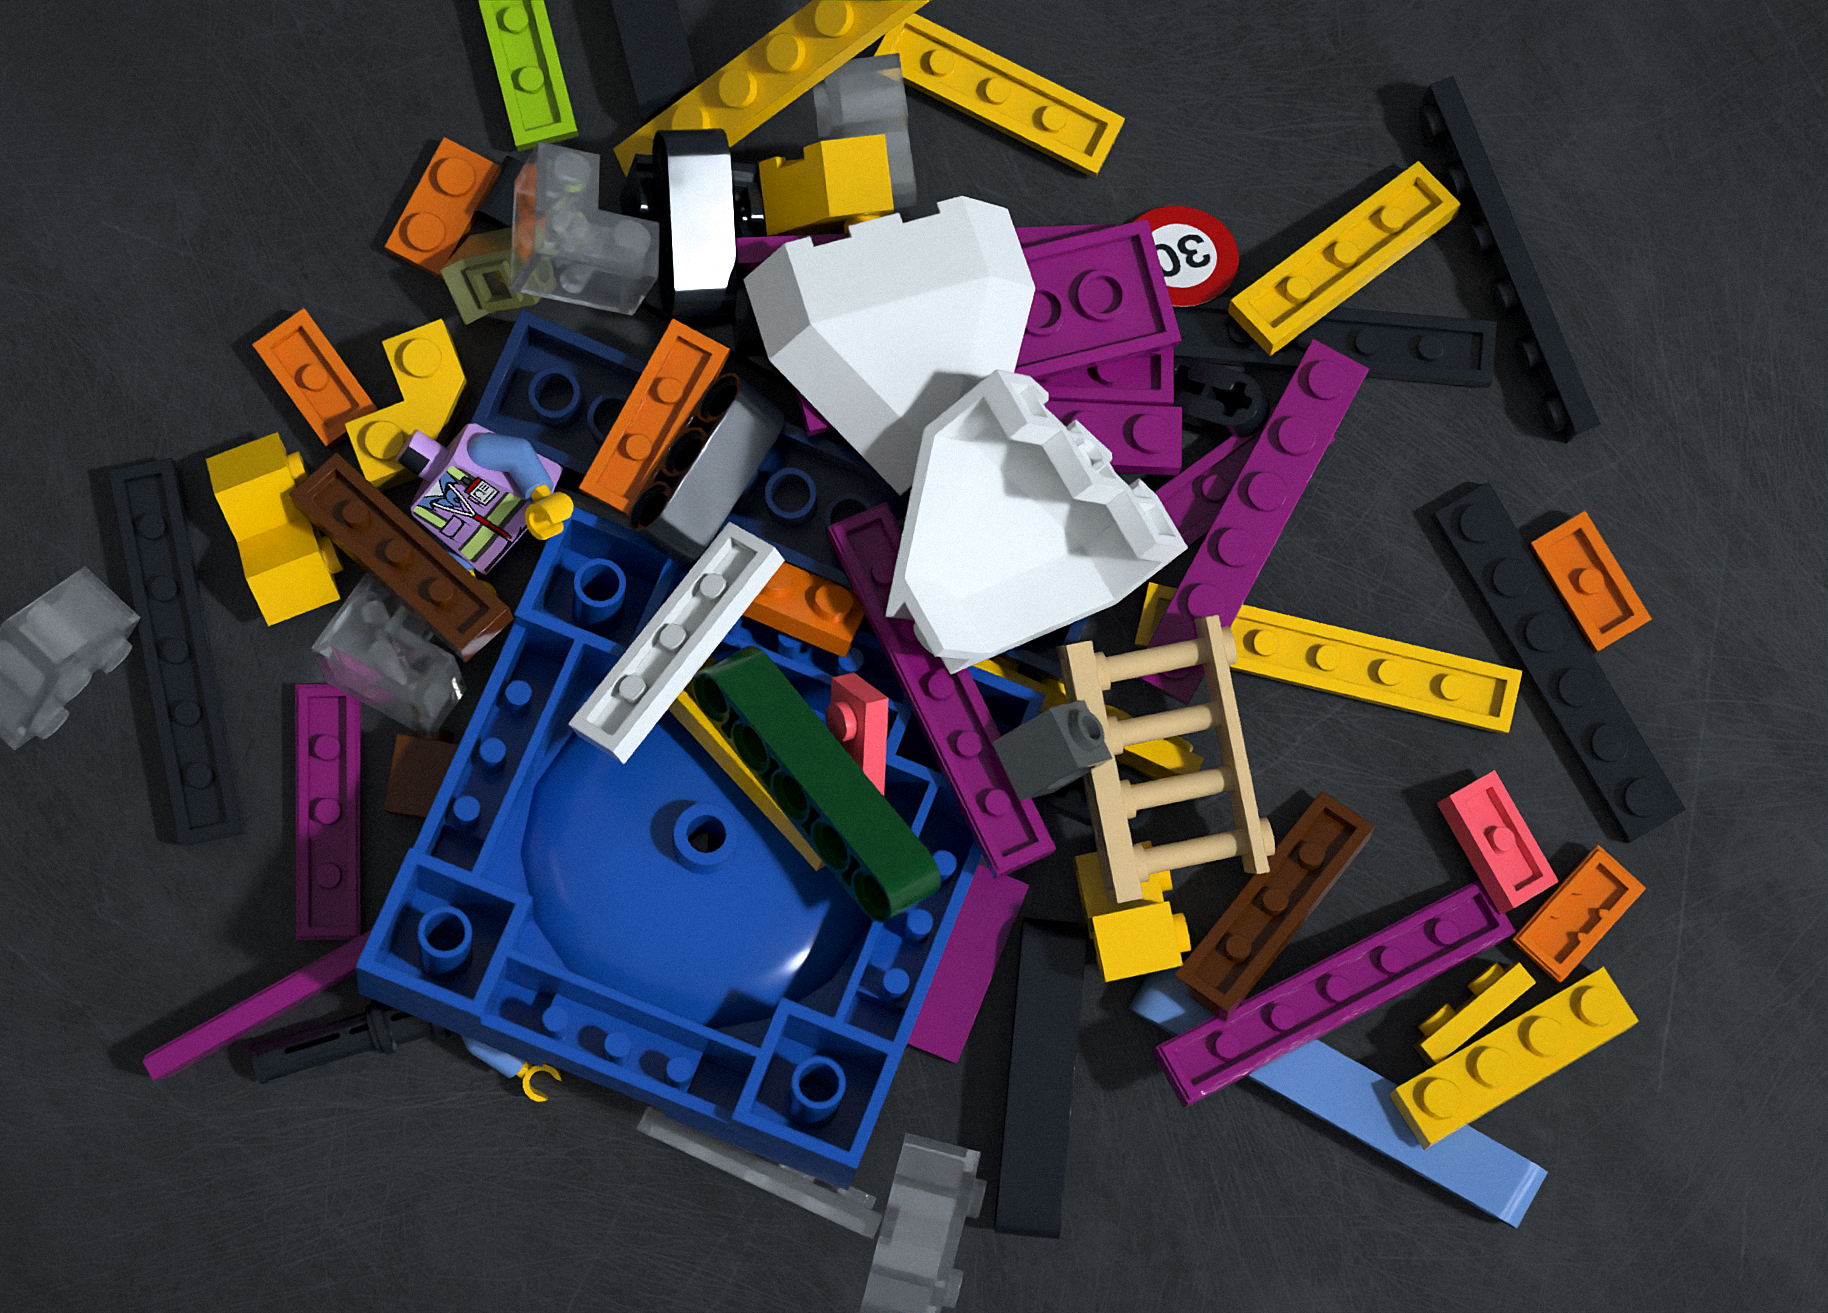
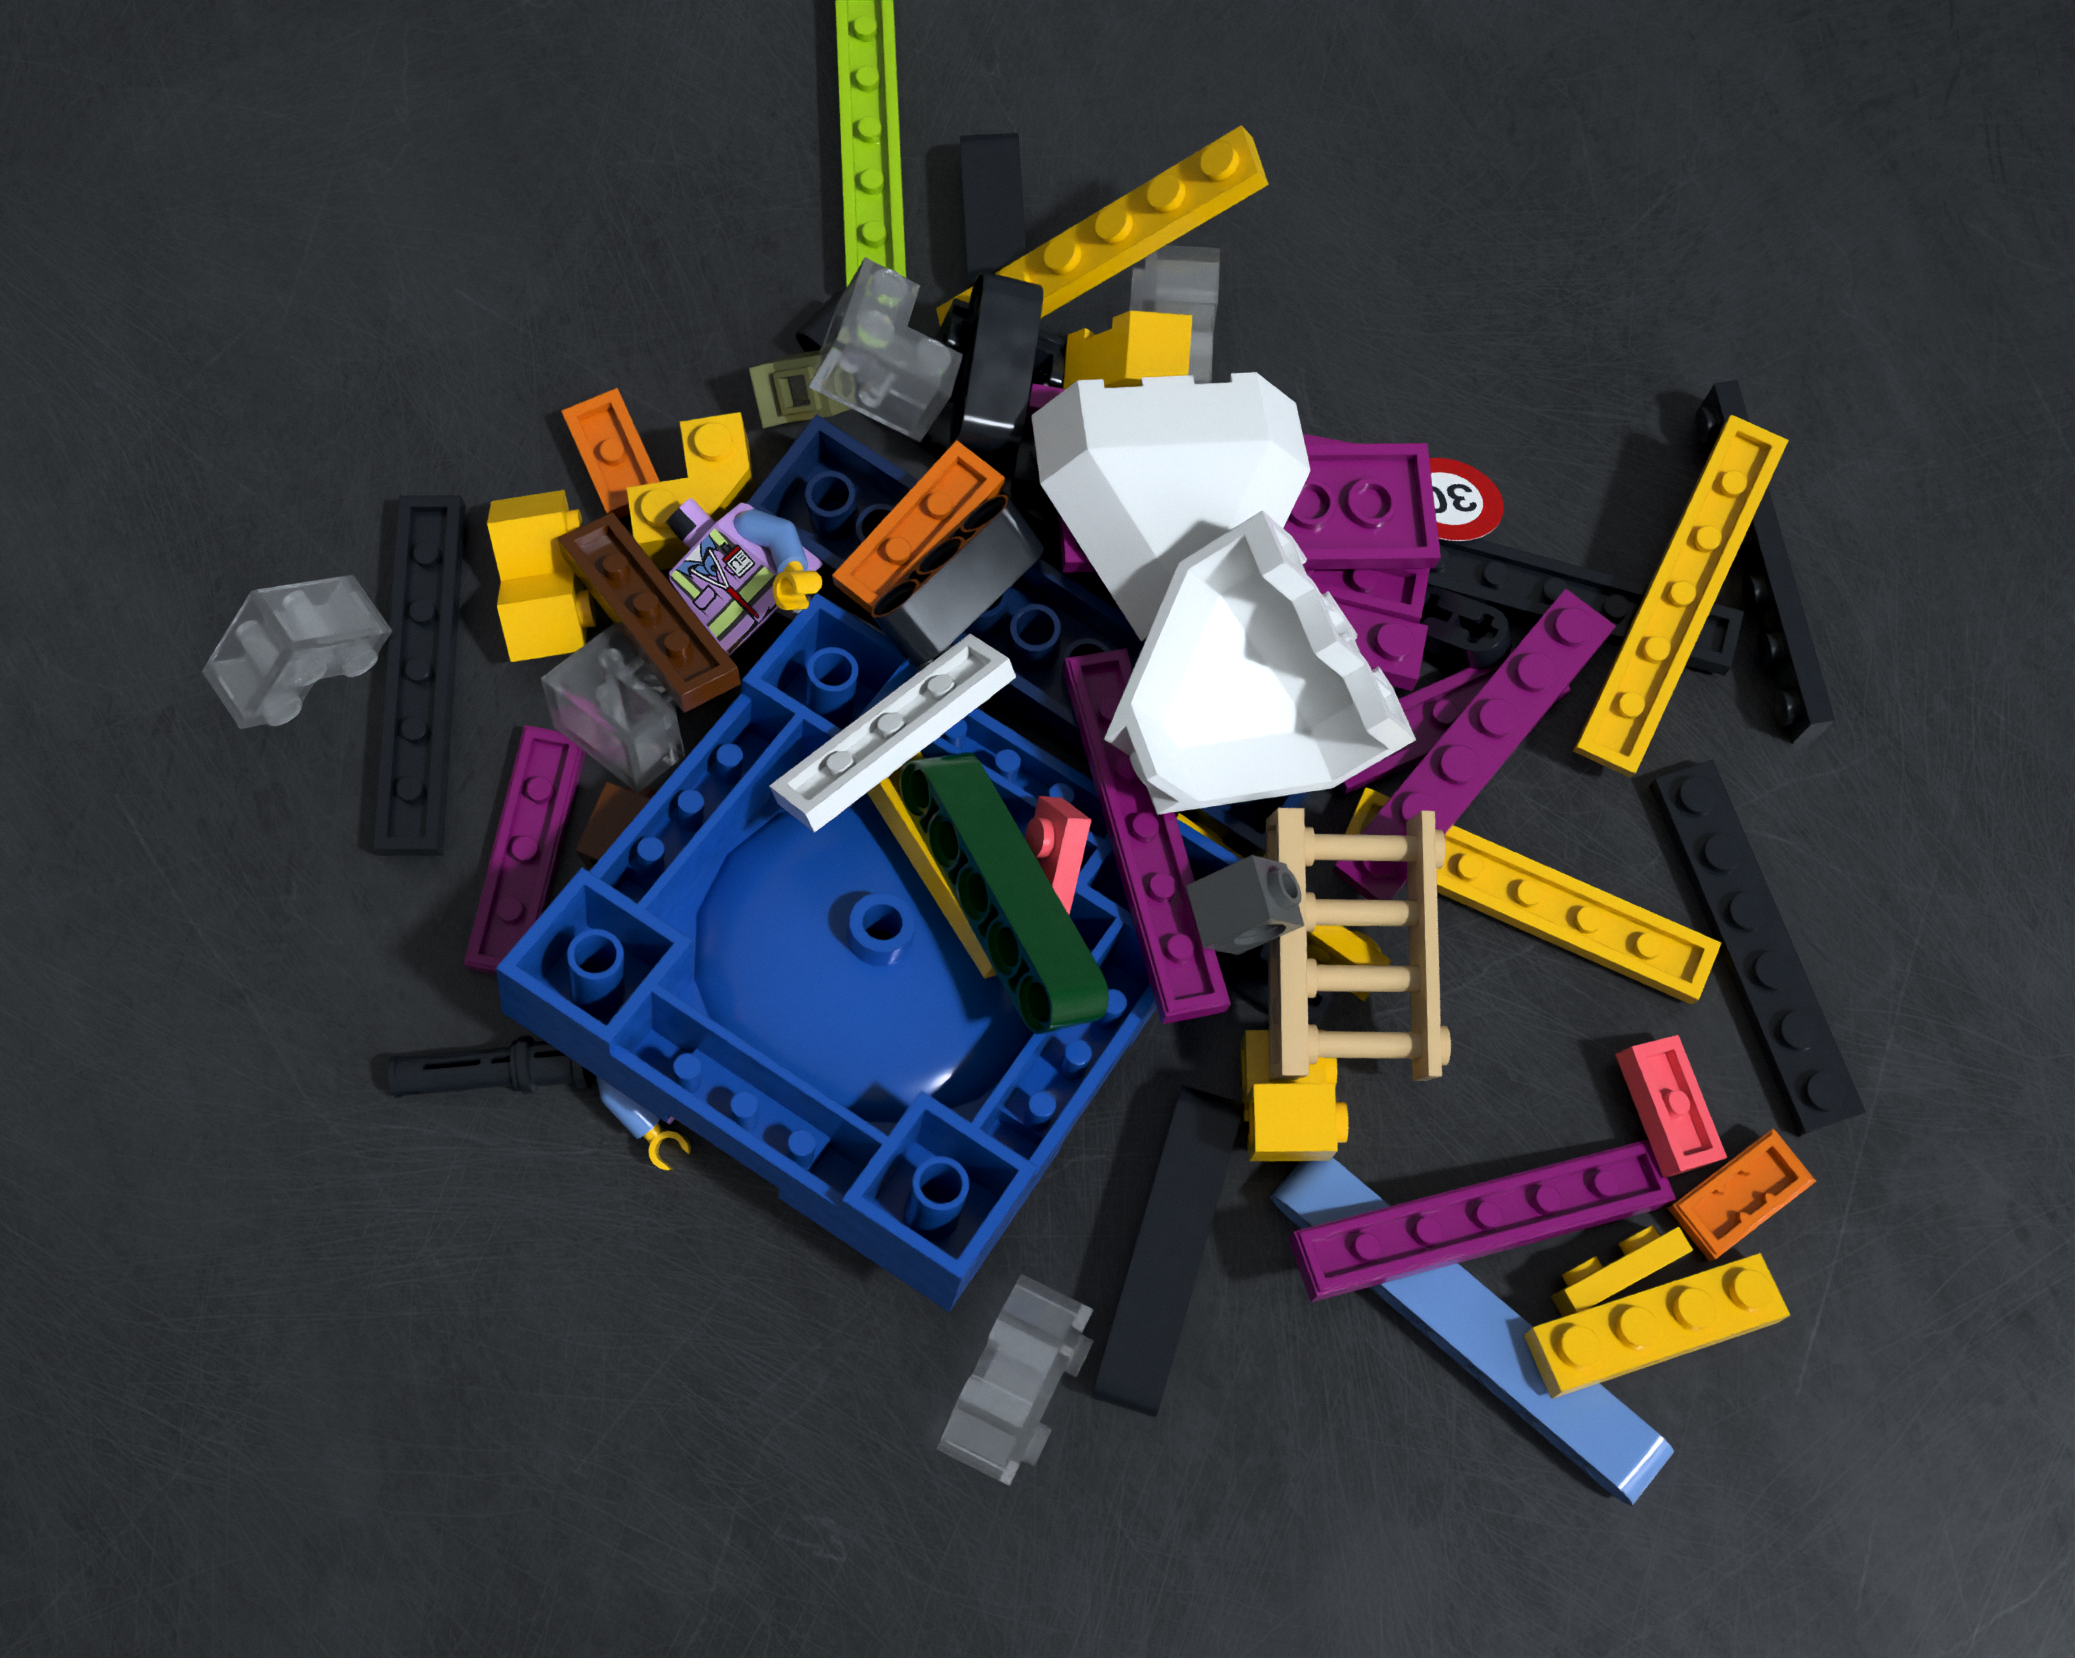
camera: 15 degrees right, 10 degrees down
magenta tile [142,930,372,1081] -> none
orange plate [385,137,500,280] -> none
clear plate [636,1106,884,1240] -> none
orange plate [742,561,866,658] -> none
yellow plate [871,13,1125,179] -> none
magenta tile [907,864,1029,1064] -> none
reddish brown plate [1172,791,1375,1022] -> none
yellow plate [1228,161,1461,356] -> none
orange plate [1528,511,1652,654] -> none
none -> yellow plate [1573,414,1789,778]

